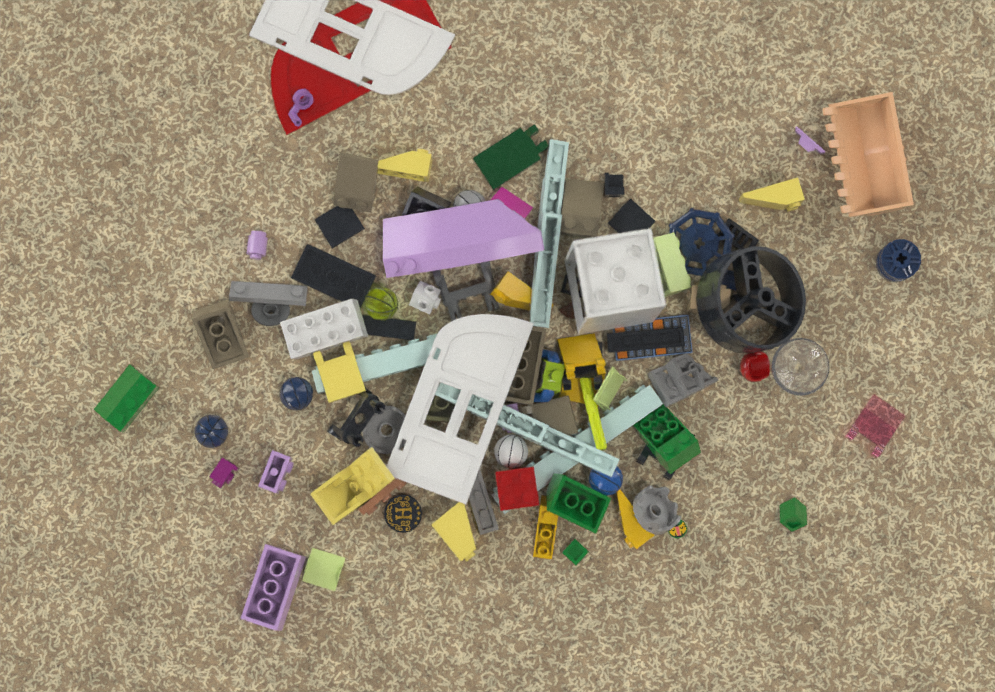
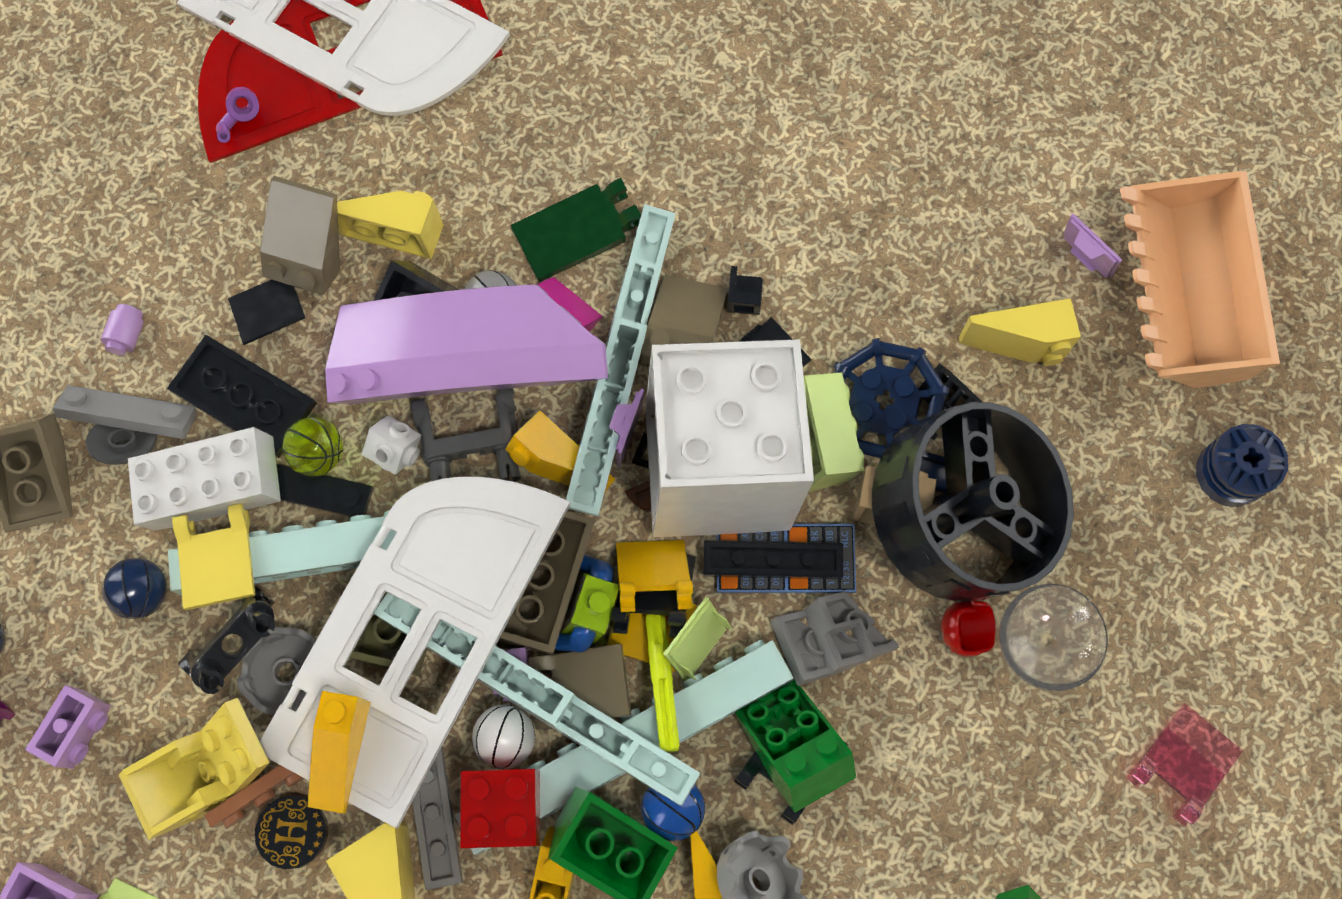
camera: 10 degrees right, 10 degrees down
none -> yellow slope [307,691,371,814]
none -> lavender piece [609,389,644,468]

